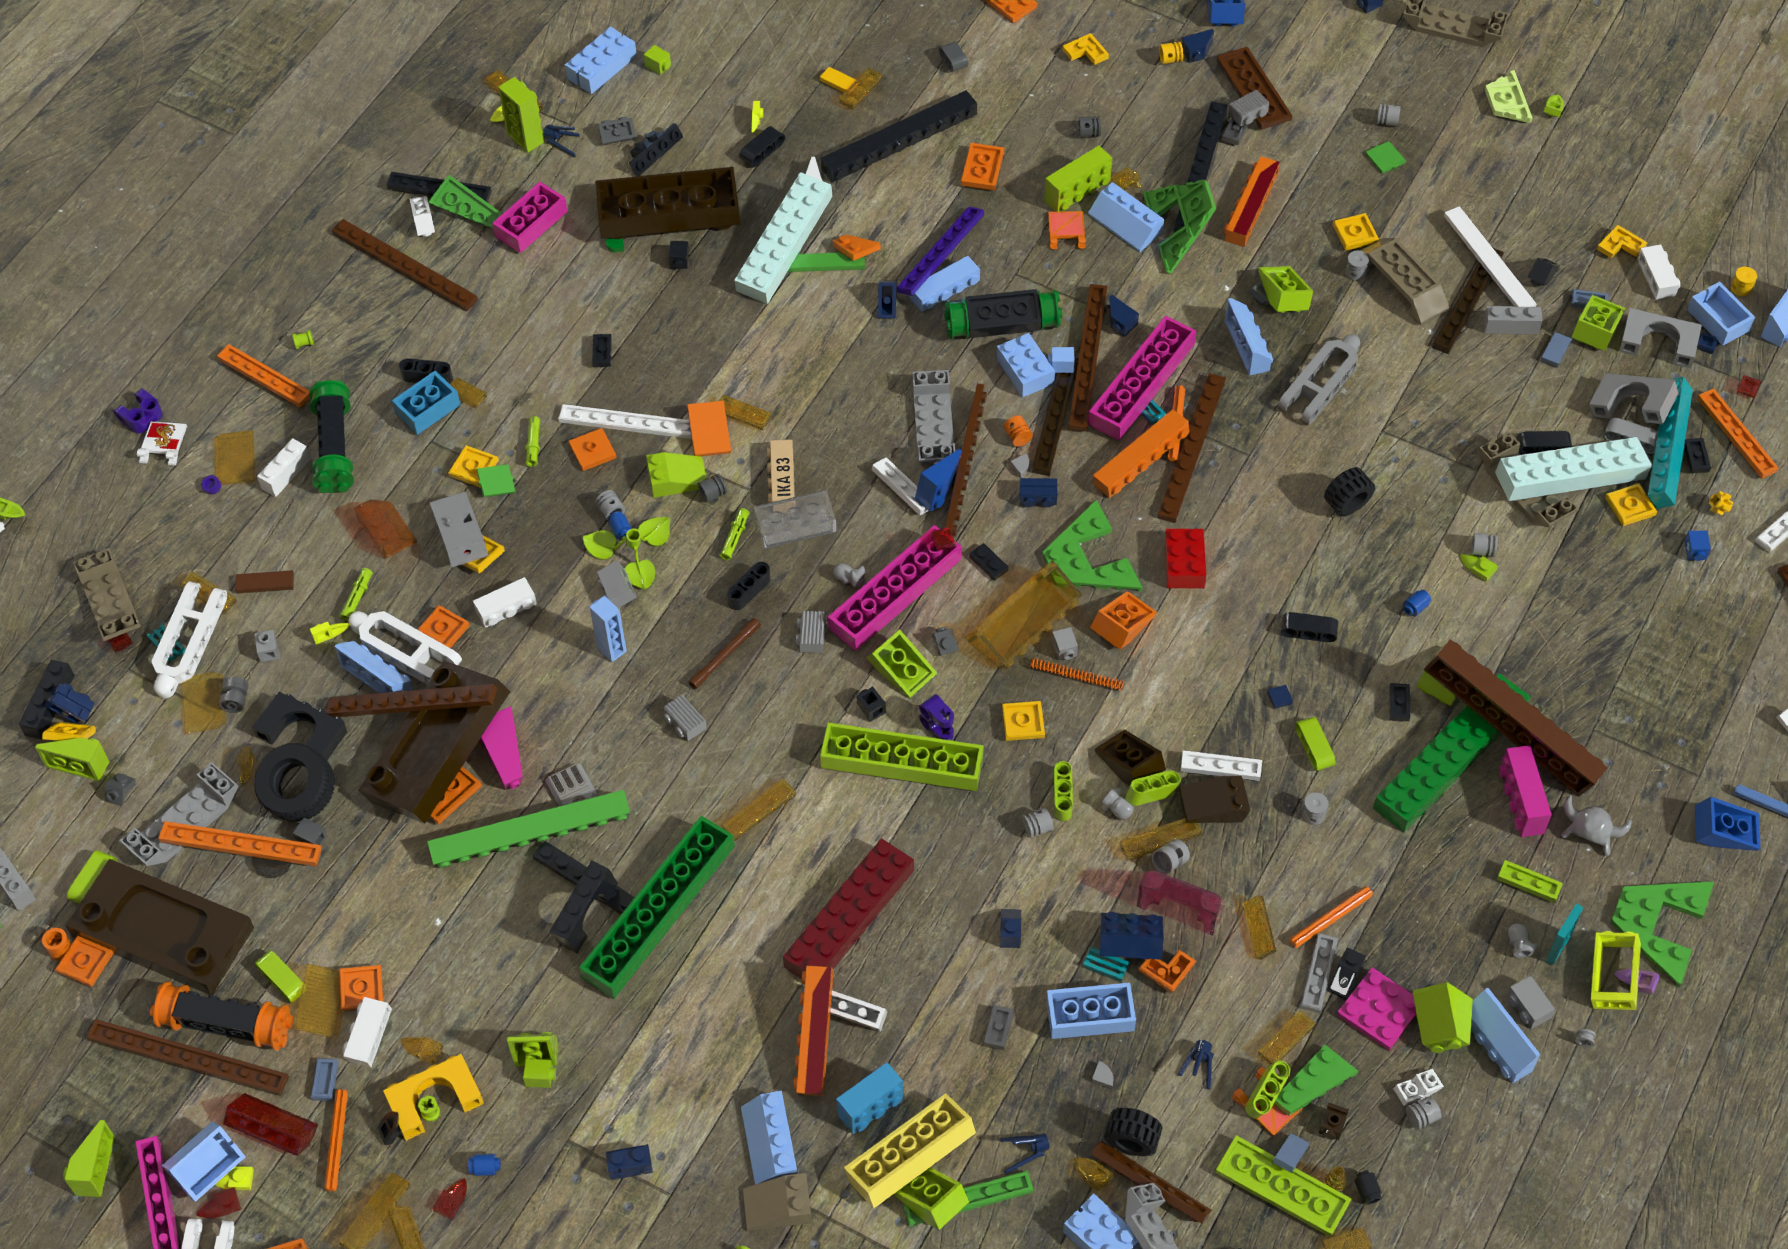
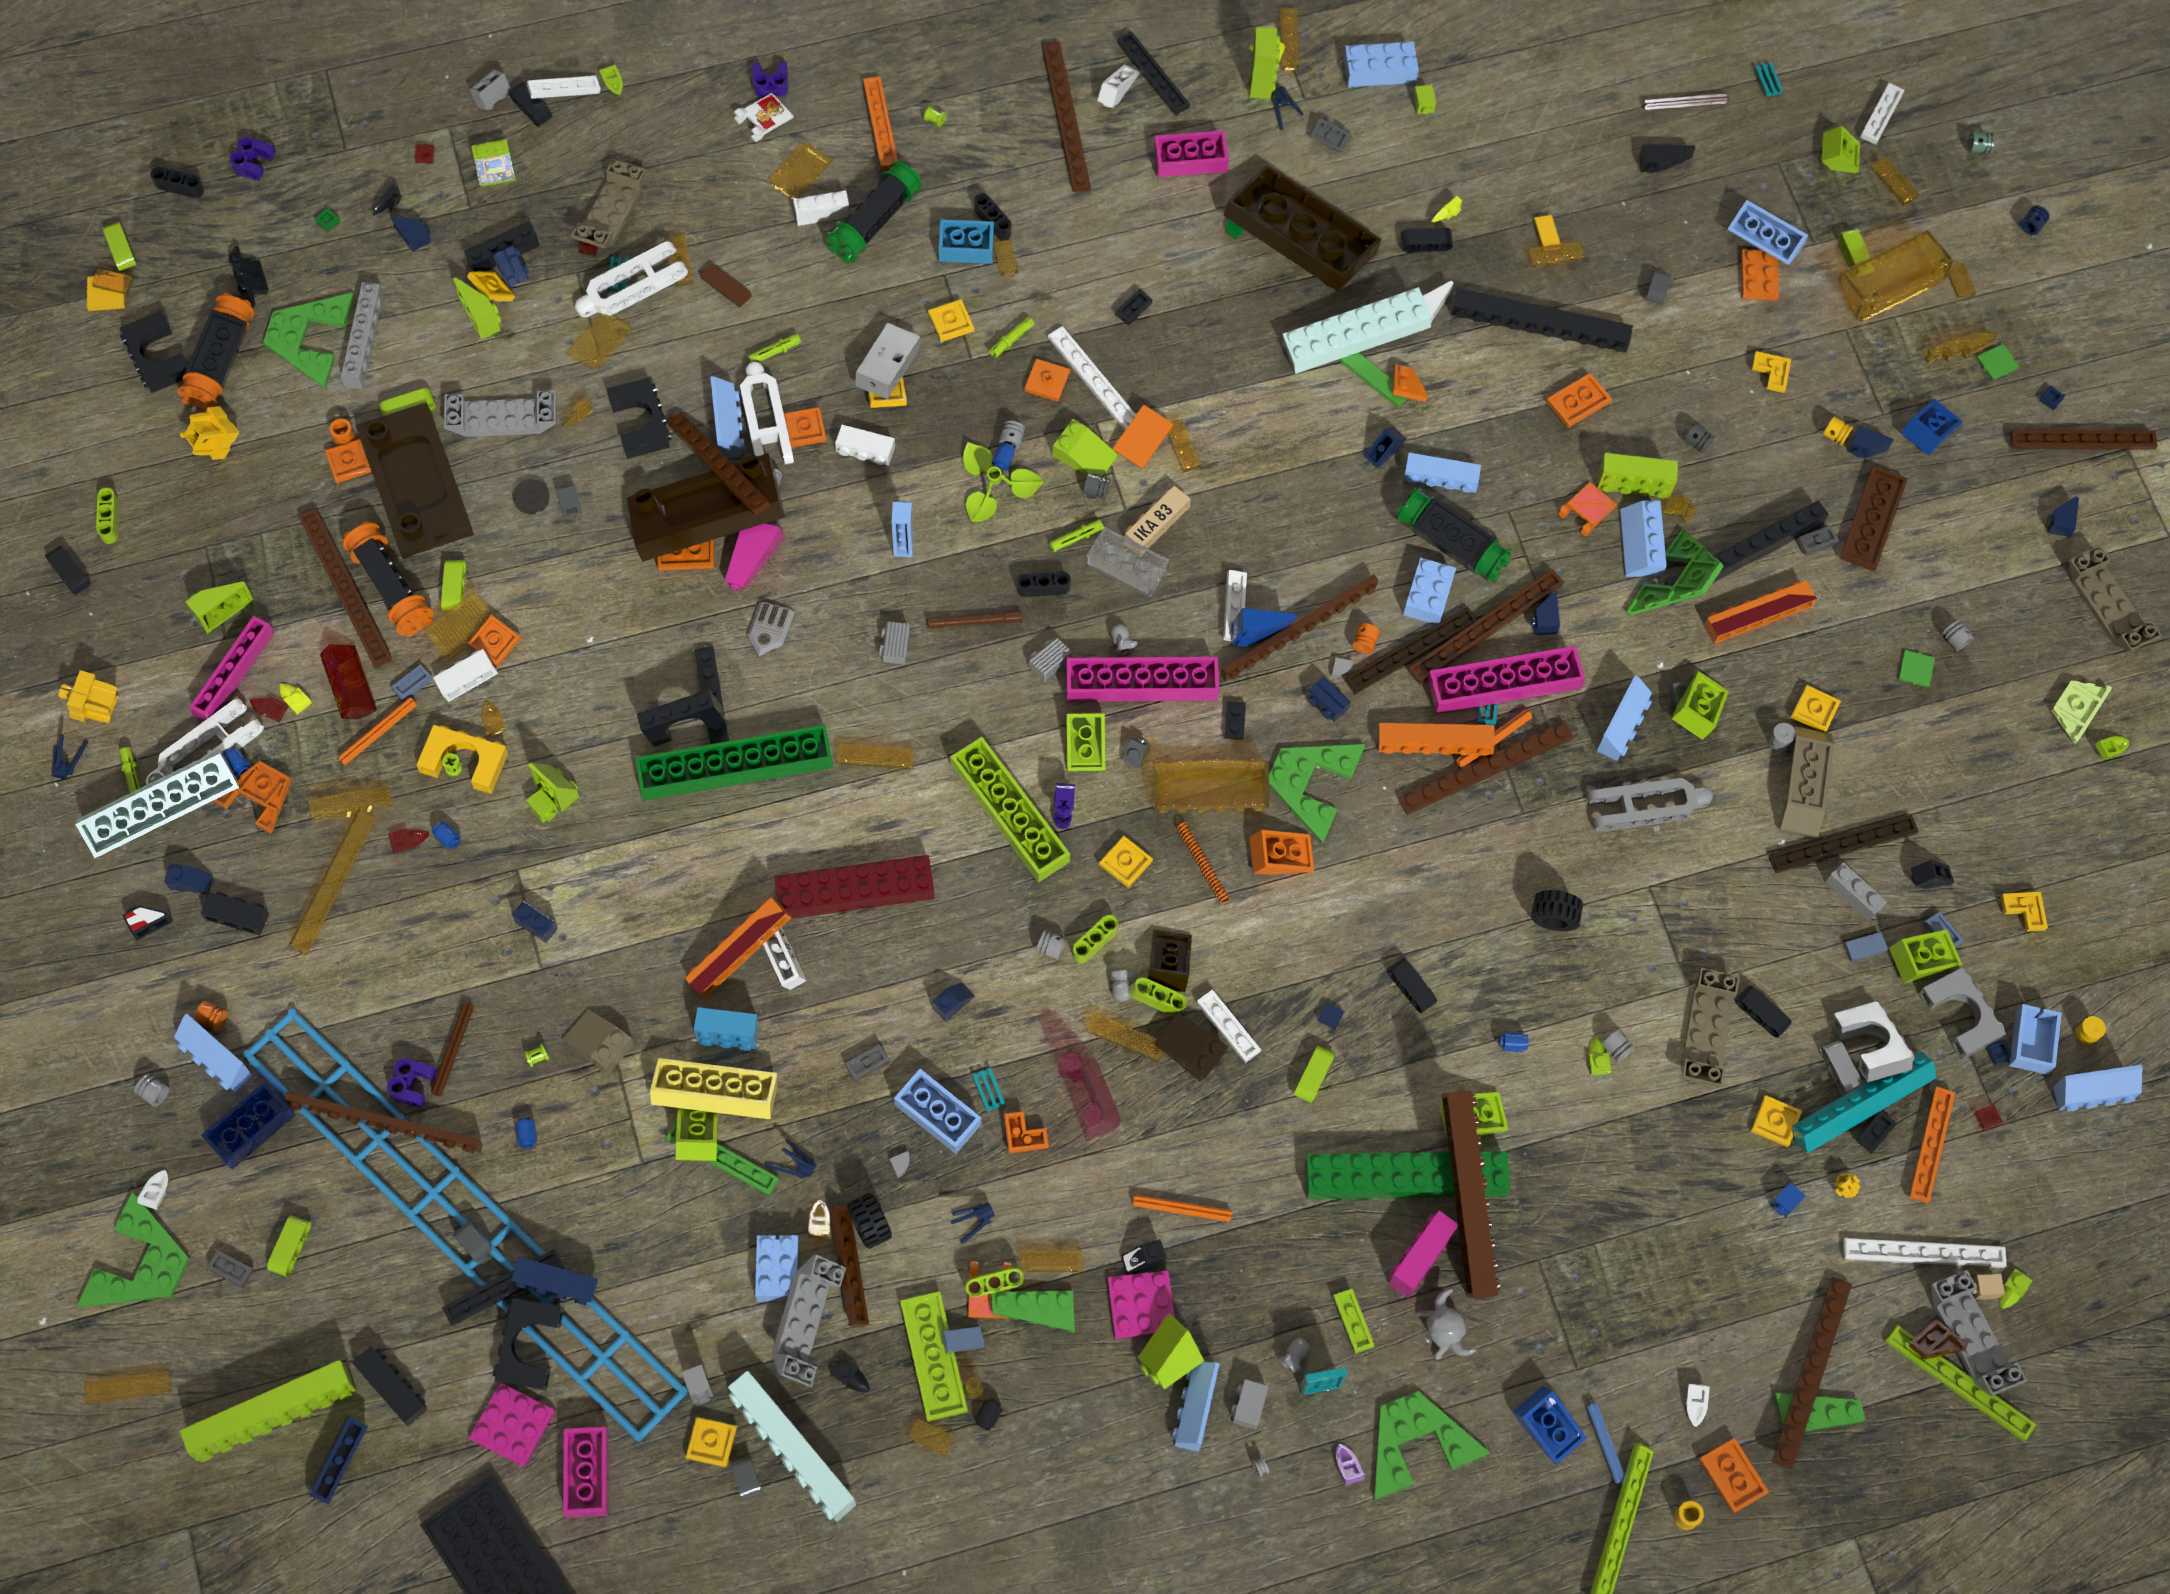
camera: 40 degrees right, 10 degrees up
dark grey bracket [105,773,136,806] -> none
orange plate [158,821,322,867] -> none
light blue piece [162,1121,245,1202] -> none
dark purple tile [201,475,221,495] -> none
flat silver wheel [219,677,249,713] -> none
light grey brick [254,630,280,663] -> none
black tyre [254,743,335,822] -> none
neon yellow plate [310,621,350,644] -> none
clear orange slope [354,499,417,559] -> none
black plate [377,1111,400,1145] -> none
bright green brick [427,790,630,868] -> none
bright green wing [429,175,502,229] -> none
bright green piece [476,464,516,497] -> none
light grey brick [597,561,637,608] -> none
black bracket [629,123,683,176] -> none
black brick [669,241,689,269] -> none
light blue slope [741,1090,797,1185] -> none
black brick [857,687,886,722] -> none
dark purple tile [896,206,984,296] -> none
light grey slope [912,370,955,462] -> none
clear red plate [931,527,955,551] -> none
light blue brick [1048,347,1074,373] -> none
light grey brick [1052,627,1078,661] -> none
dark blue brick [1100,912,1164,960] -> none
light grey wheel [1152,839,1190,874] -> none
red brick [1164,529,1206,589] -> none
light grey brick [1228,90,1269,126] -> none
clear yellow plate [1243,895,1277,960] -> none
light grey tile [1300,933,1338,1013] -> none
light grey piece [1302,793,1328,825] -> none
dark brown brick [1319,1103,1349,1140] -> none
black plate [1389,683,1410,722] -> none
white slope [1393,1069,1444,1107] -> none
light grey piece [1406,1096,1442,1130] -> none
white tile [1444,206,1537,307] -> none
light aqua brick [1495,437,1652,501] -> none
neon yellow window [1591,931,1641,1010] -> none
white brick [1637,245,1680,300] -> none

